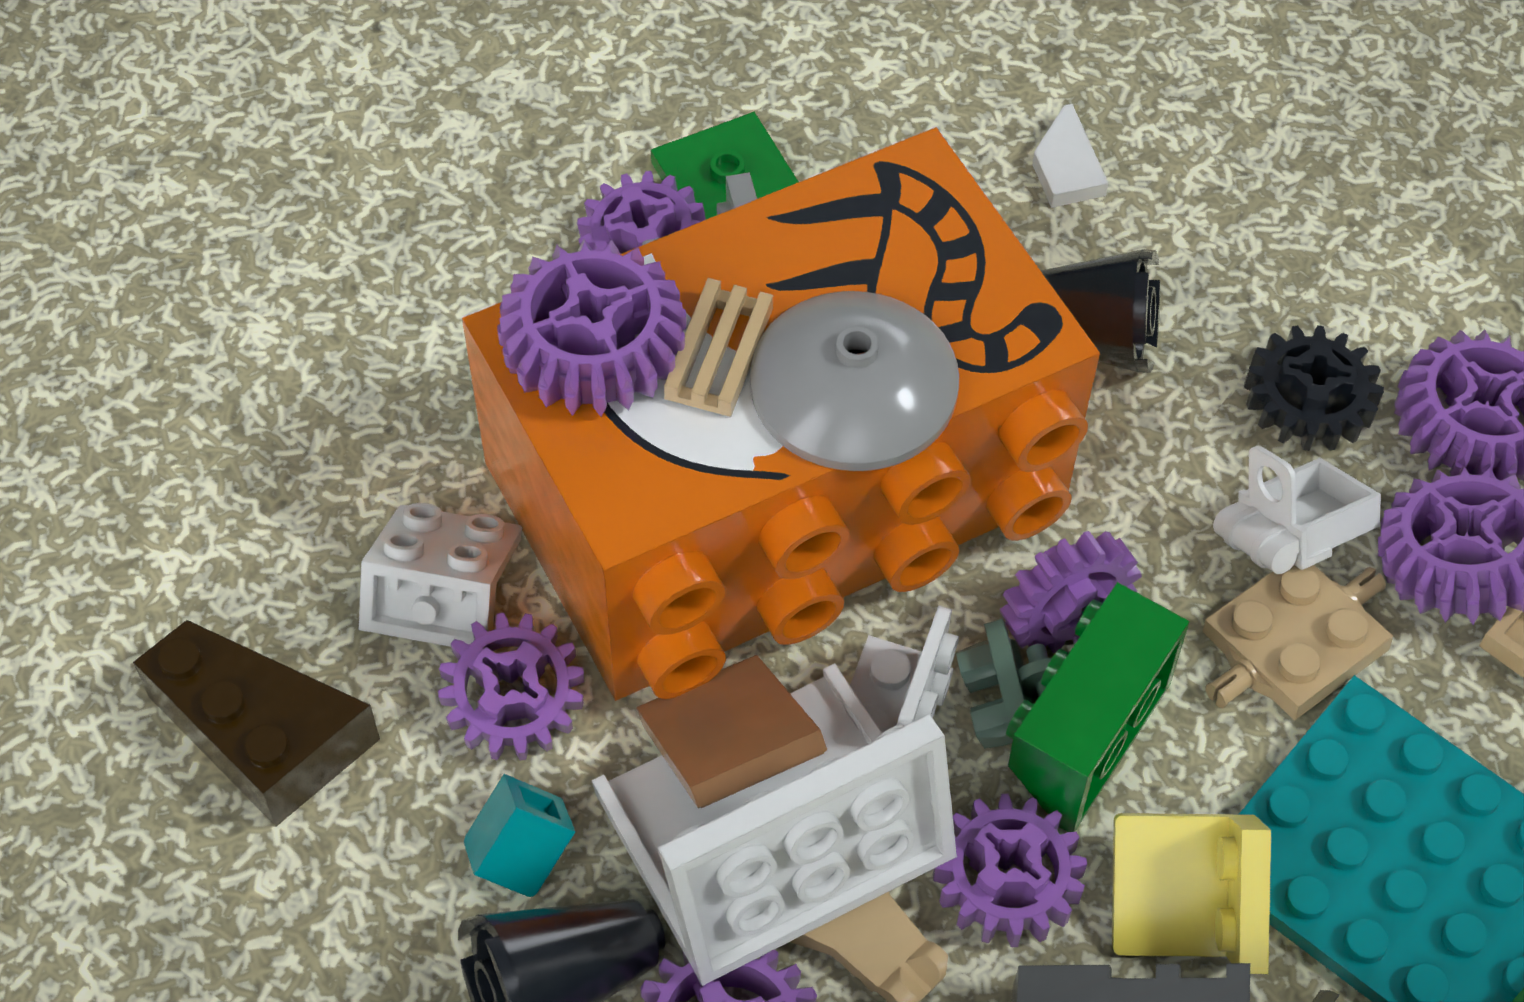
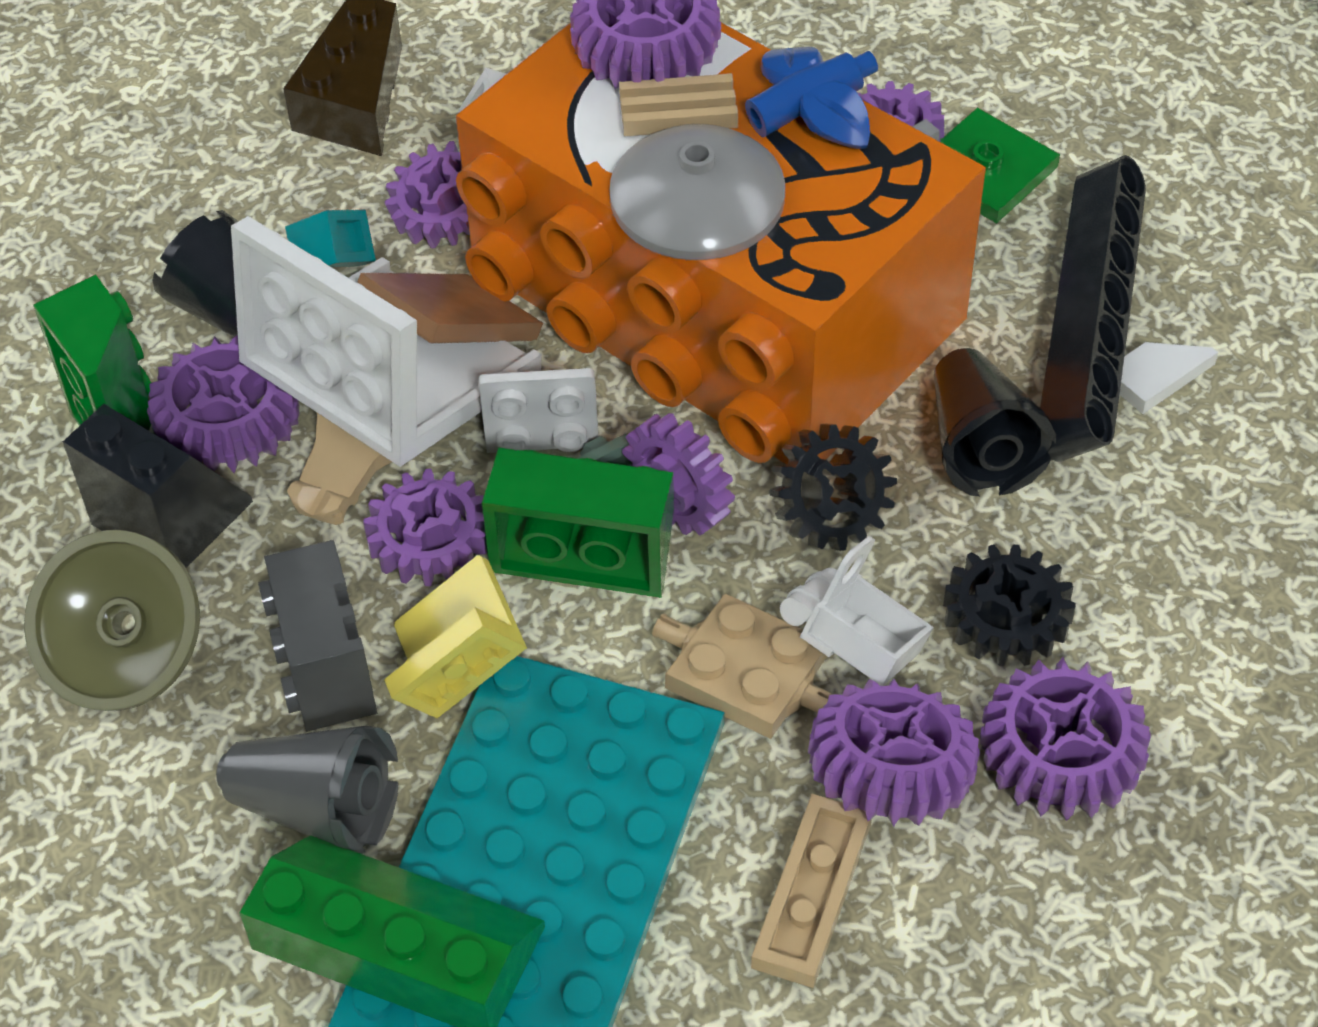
camera: 70 degrees right, 5 degrees down
none -> blue plant [745,47,878,149]
none -> black gear [769,423,897,551]
none -> black beam [1040,155,1146,462]

